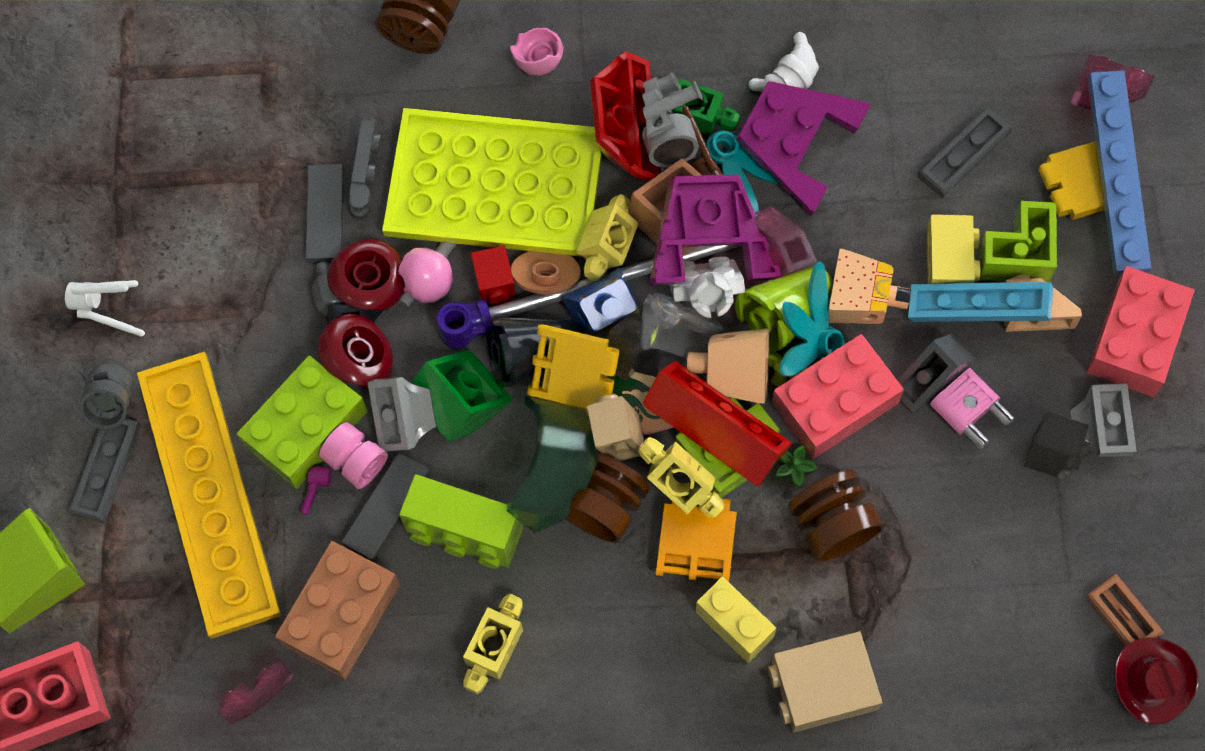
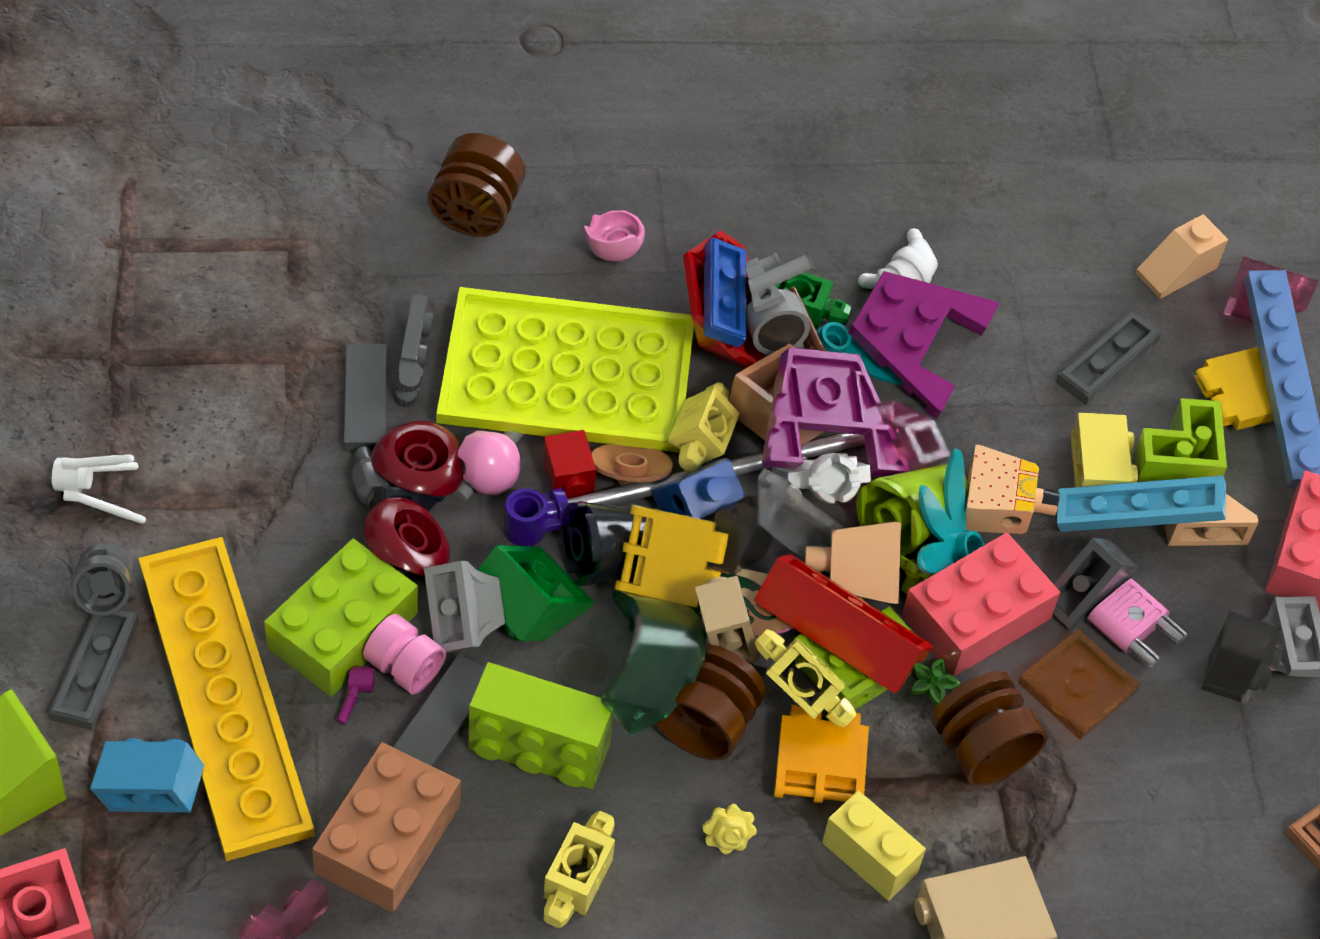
camera: 10 degrees left, 15 degrees down
none -> dark azure brick [90,738,204,813]
none -> light yellow plant [702,804,757,854]
none -> blue tile [704,237,746,348]
none -> clear orange tile [1018,629,1140,740]
none -> light nougat slope [1135,214,1228,299]

